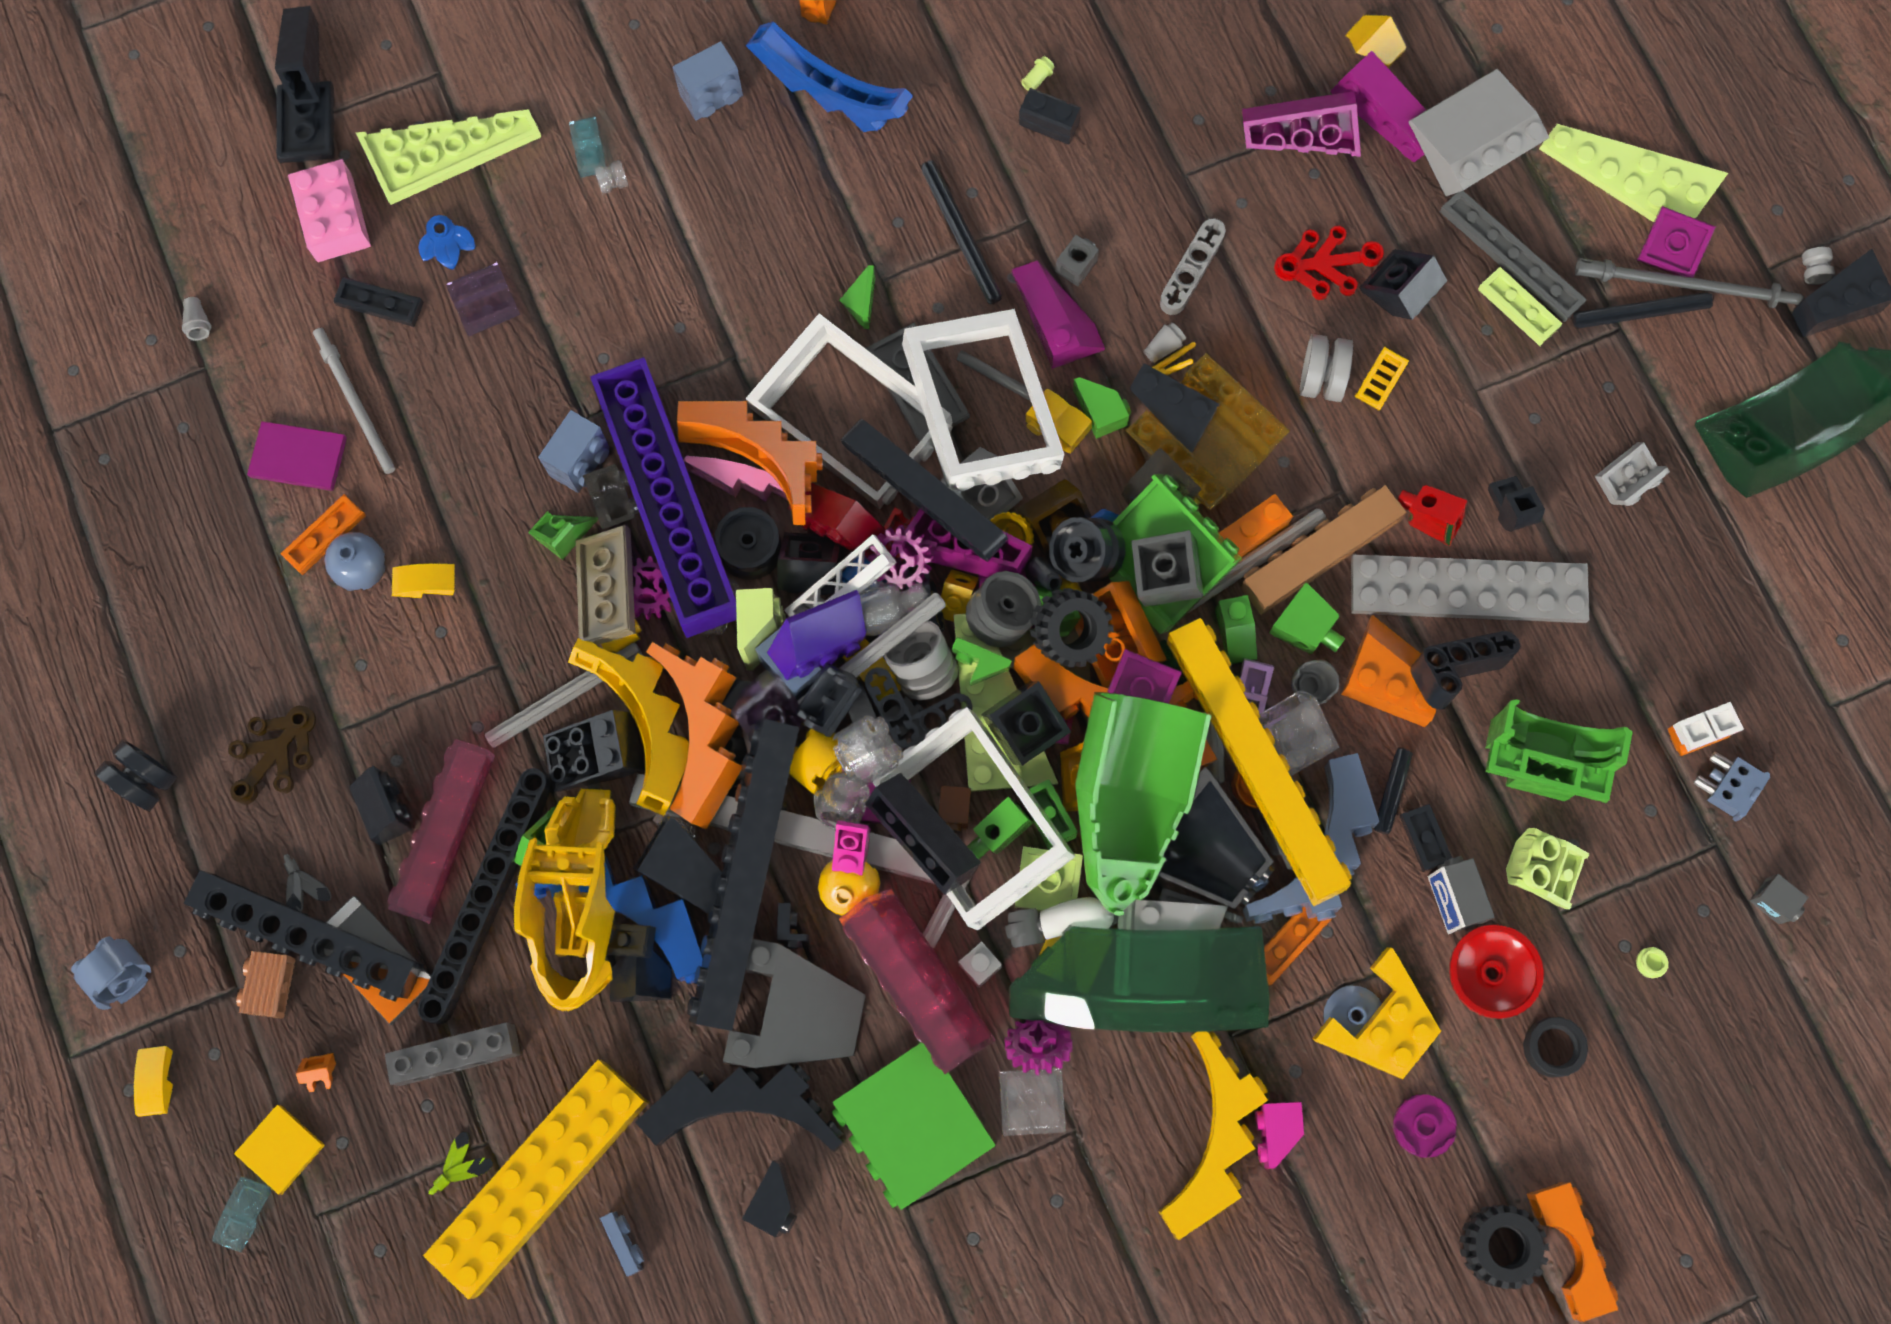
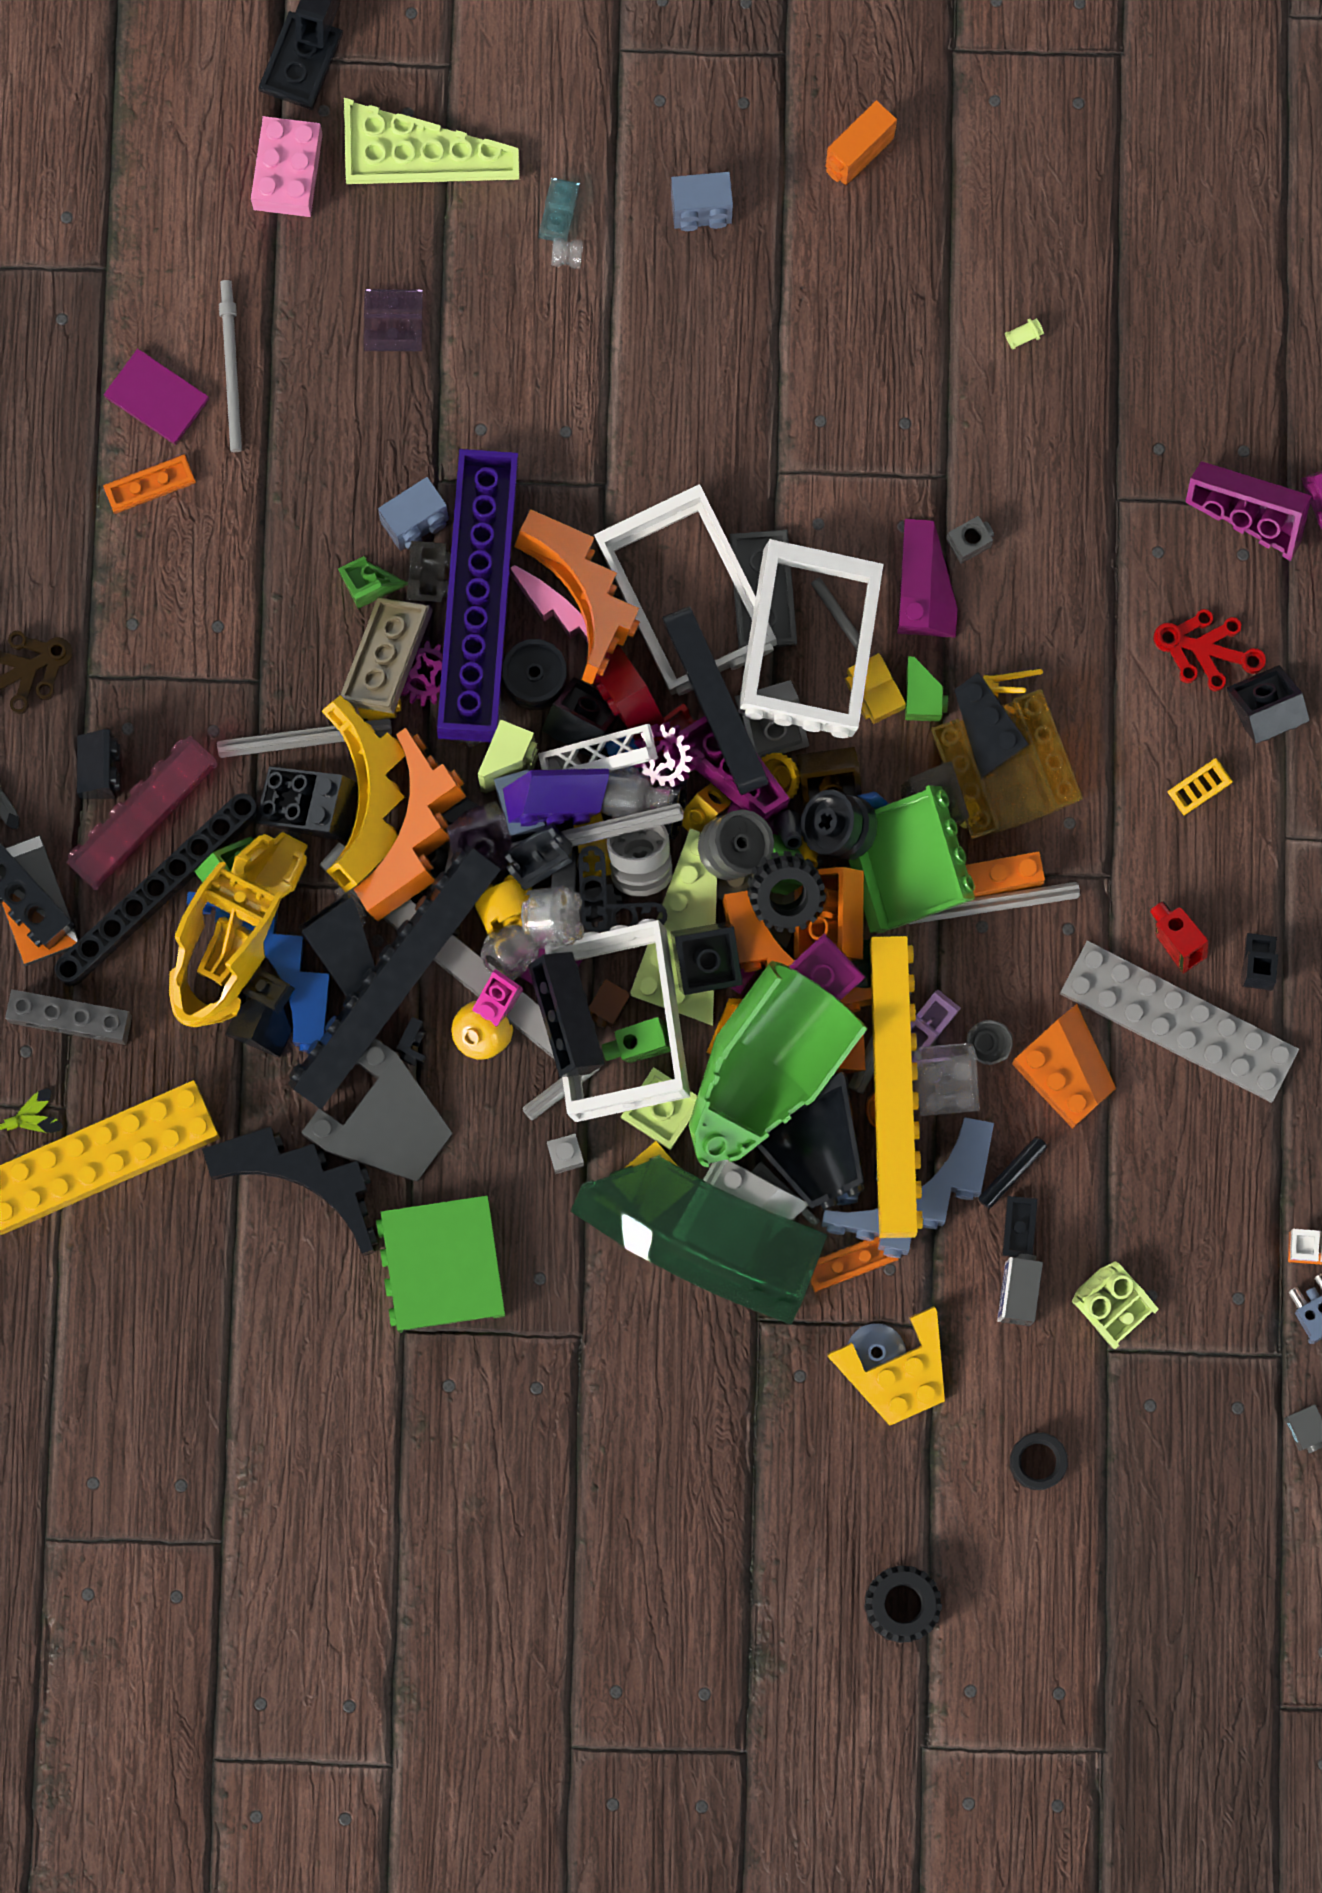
camera: 20 degrees right, 5 degrees up
light grey cone [182,297,211,341] -> none
sand blue cylinder [324,532,386,591] -> none
black tile [333,277,424,327] -> none
yellow slope [392,564,455,598] -> none
blue plate [418,215,476,270] -> none
sand blue plate [600,1212,644,1277] -> none
black slope [742,1160,798,1238] -> none
blue arch [746,22,913,132] -> none
bright green slope [839,265,876,329] -> none
clear pink brick [839,889,996,1074] -> none
black axle [921,160,1002,305] -> none
bright green slope [952,637,1012,686] -> none
clear brick [999,1068,1066,1136] -> none
white piece [1005,897,1119,948] -> none
magenta gear [1005,1015,1072,1075] -> none
black brick [1019,88,1081,145] -> none
bright green brick [1026,779,1078,850] -> none
dark grey brick [1132,530,1204,607] -> none
light grey cone [1143,322,1186,363] -> none
yellow arch [1158,1027,1268,1240] -> none
light grey beam [1160,219,1226,315] -> none
bright green slope [1215,595,1257,665] -> none
medium nougat brick [1241,485,1407,615] -> none
dark pink slope [1255,1102,1304,1169] -> none
bright green torso [1269,583,1346,654] -> none
light grey wheel [1300,334,1353,402] -> none
magenta tile [1393,1094,1457,1158] -> none
black beam [1410,631,1521,710] -> none
red dish [1449,925,1544,1019] -> none
bright green piece [1485,699,1633,803] -> none
orange arch [1527,1182,1618,1322] -> none
yellowish green plate [1636,947,1668,978] -> none

